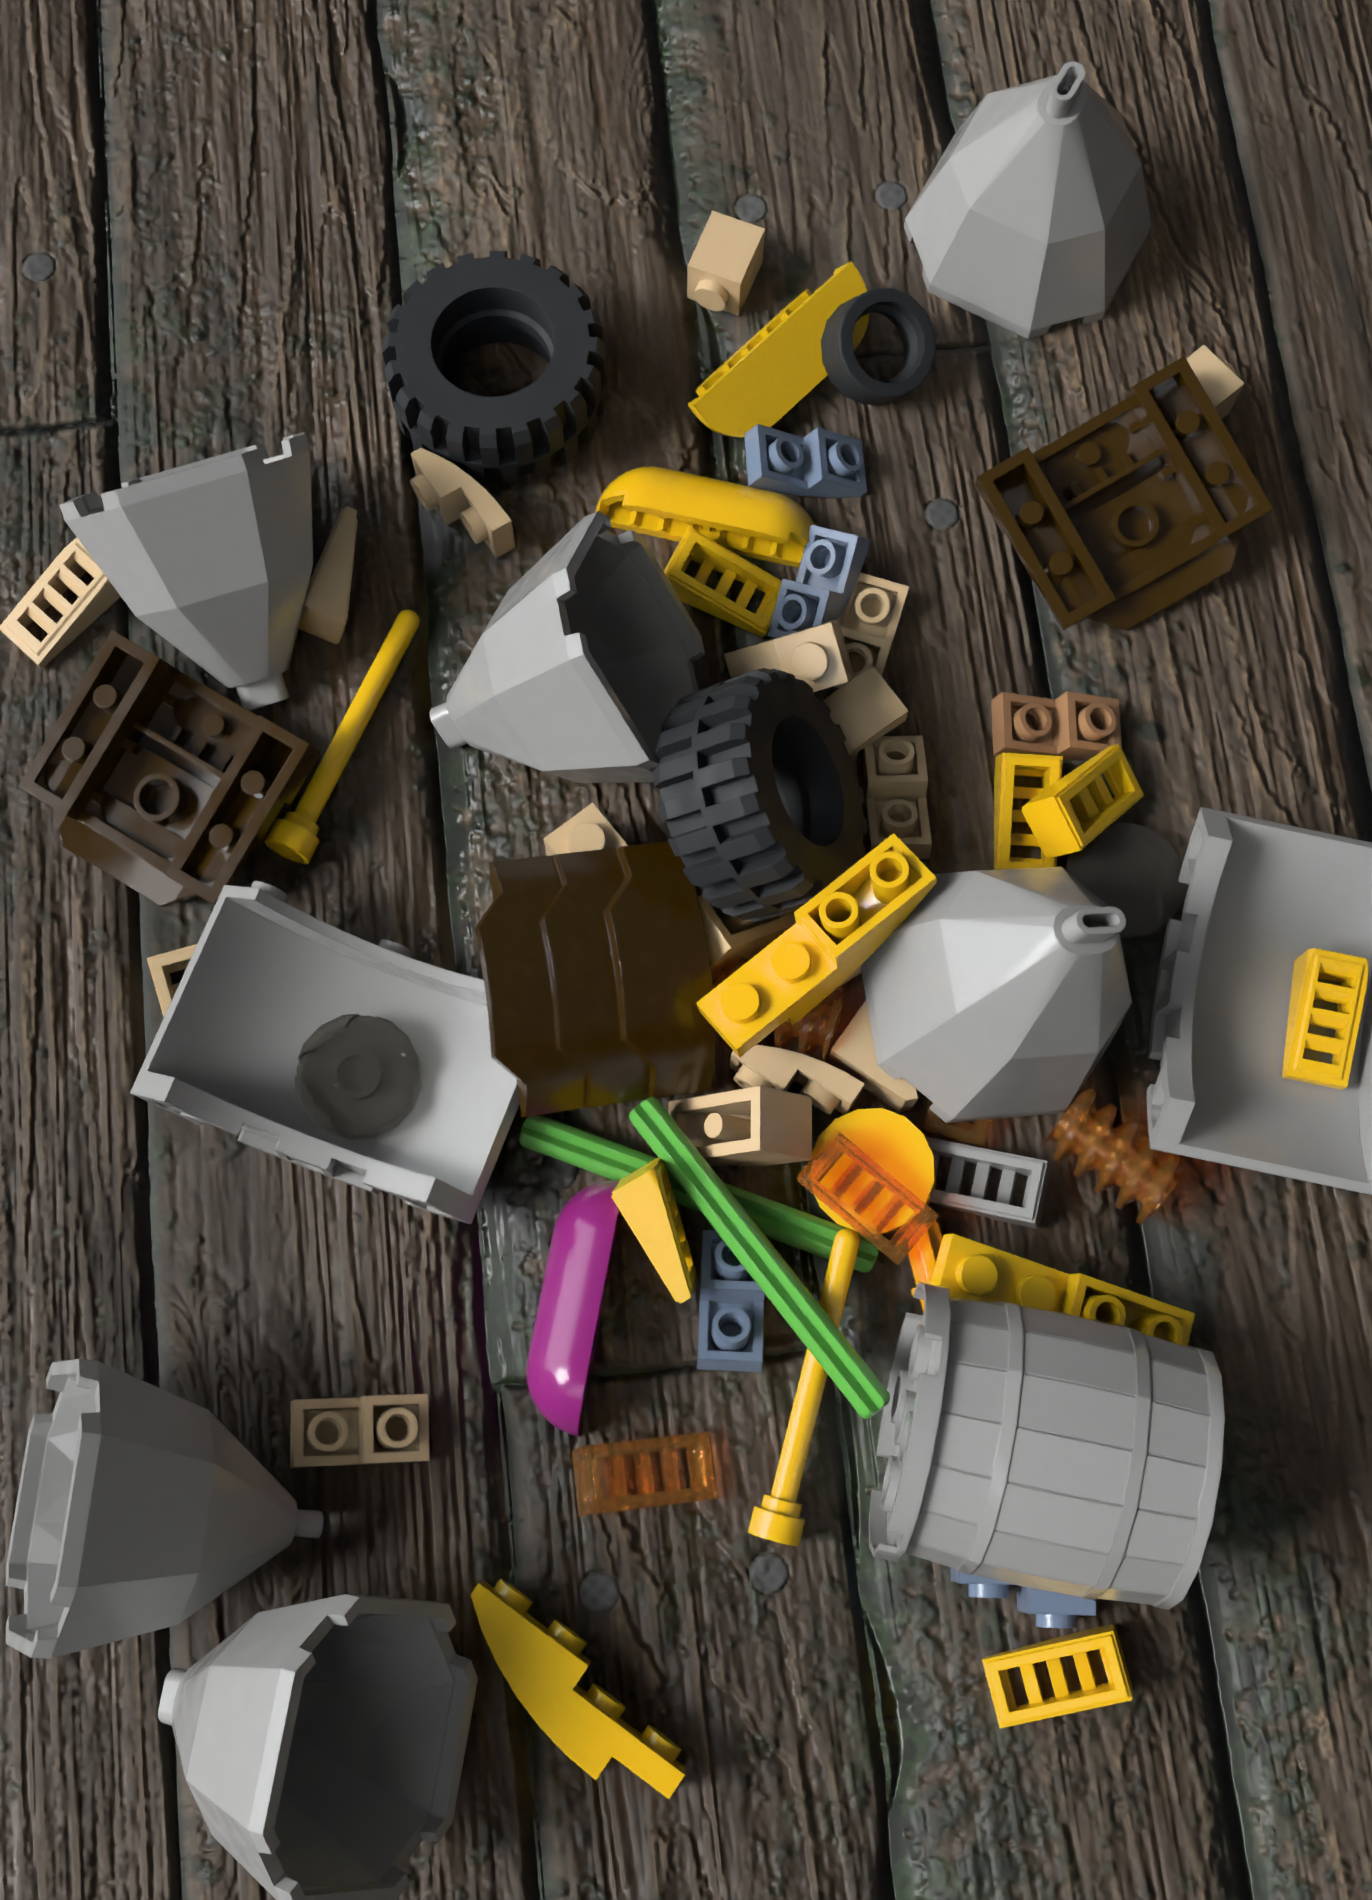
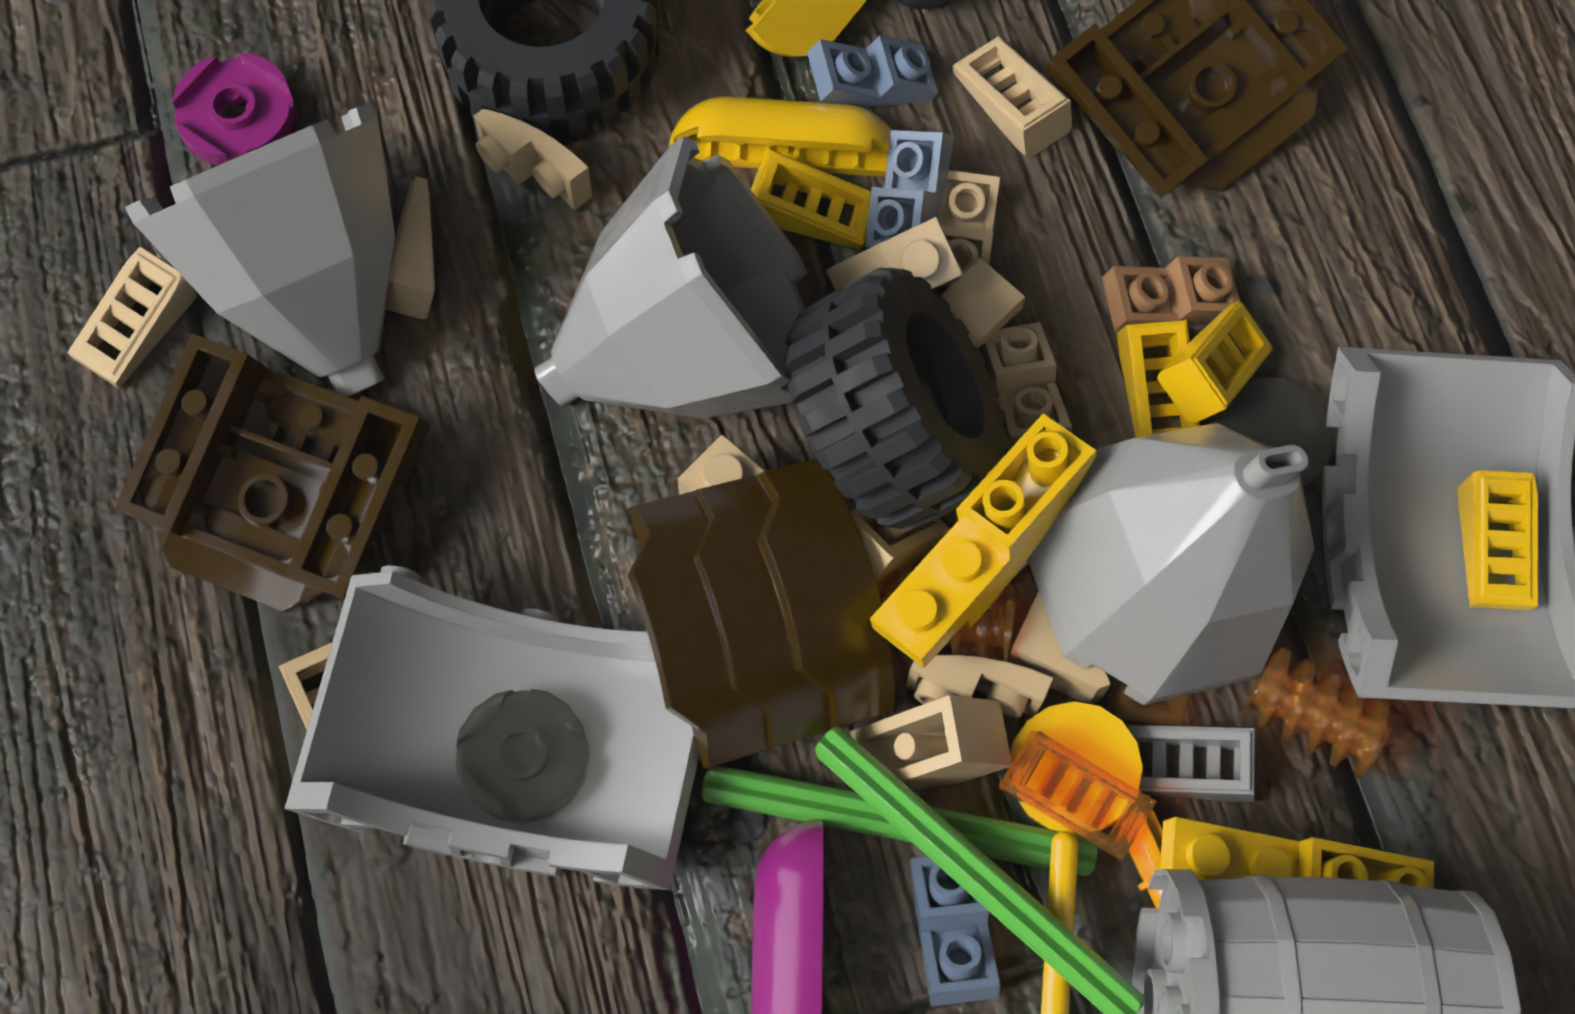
camera: 10 degrees left, 5 degrees down
yellow piece [264,610,420,865] -> none
yellow slope [611,1157,698,1304] -> none
none -> magenta plate [173,53,298,166]
none -> tan slope [953,36,1072,158]

